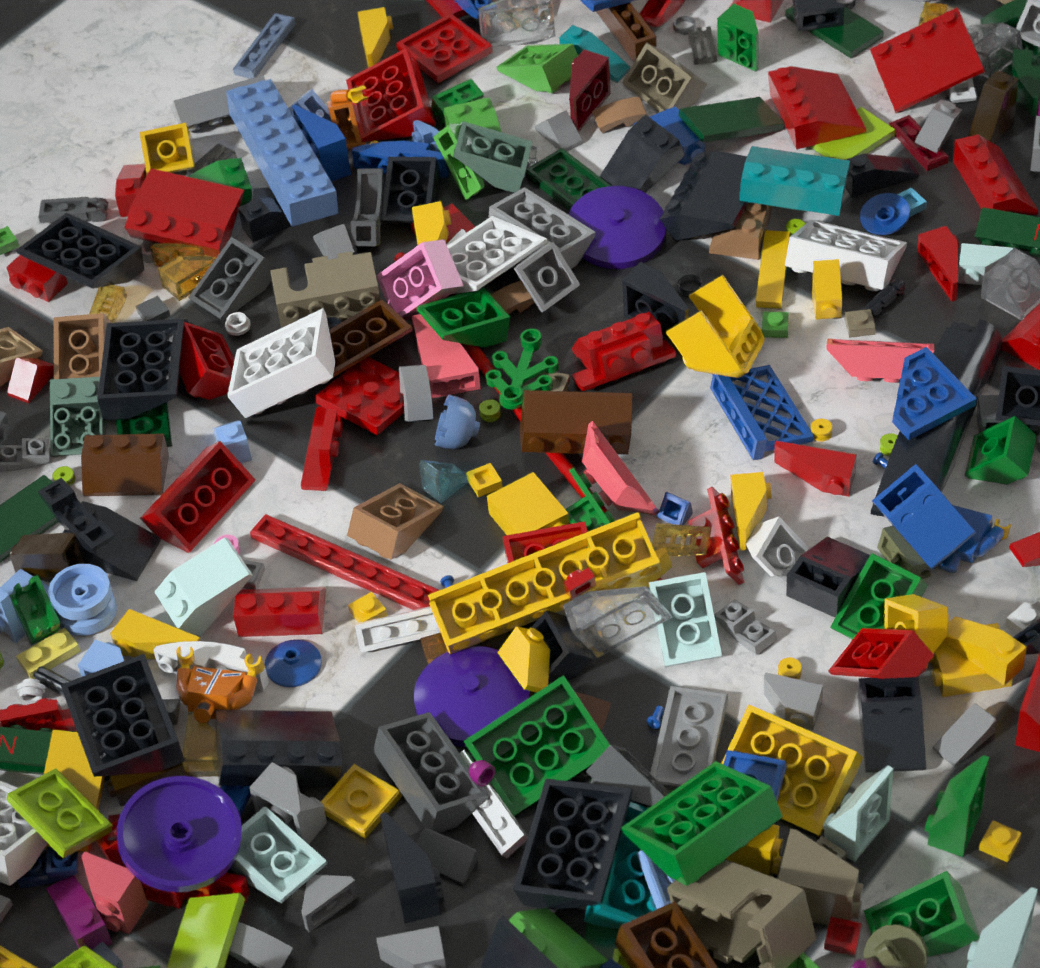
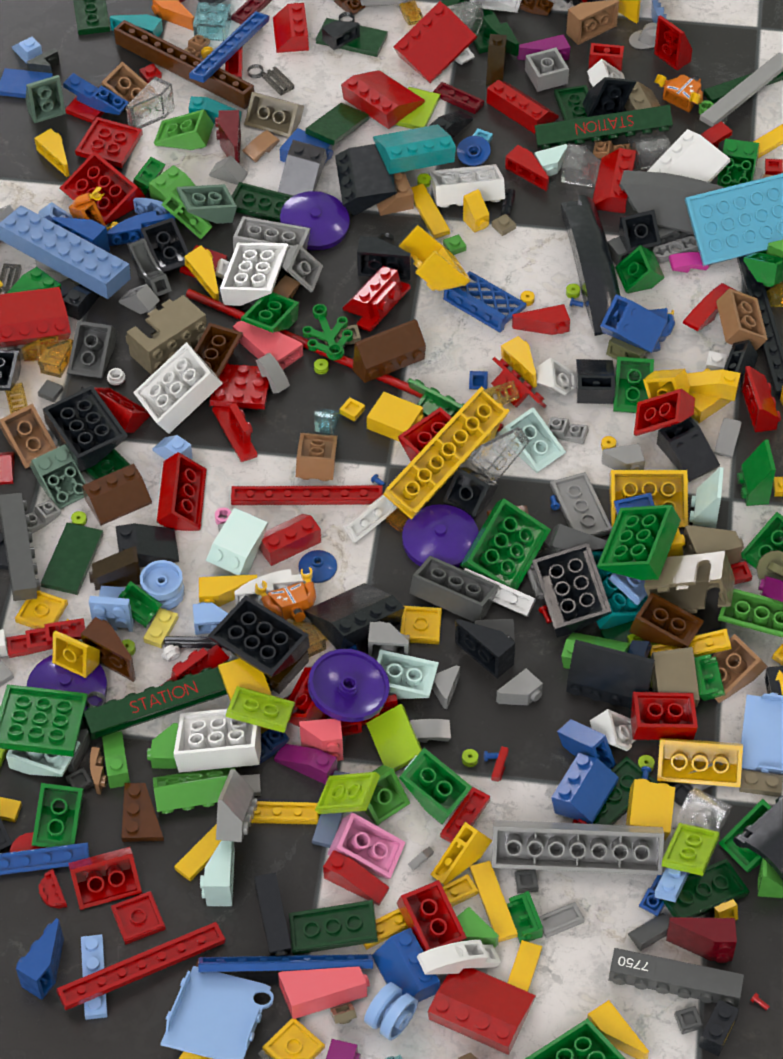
camera: 35 degrees left, 5 degrees up
black slope [38,478,117,552] -> none
yellow plate [348,592,387,623] -> none
bright pink brick [376,240,463,320] -> none
medium blue cylinder [435,395,480,449] -> none
magenta hinge [469,760,495,787] -> none
yellow slope [497,626,550,692] -> none
red plate [564,567,596,600] -> none
coral wedge [582,421,659,515] -> none
green slope [717,3,759,72] -> none
coral wedge [826,339,934,383] -> none
blue plate [892,347,977,440] -> none
light grey slope [915,99,962,153] -> none

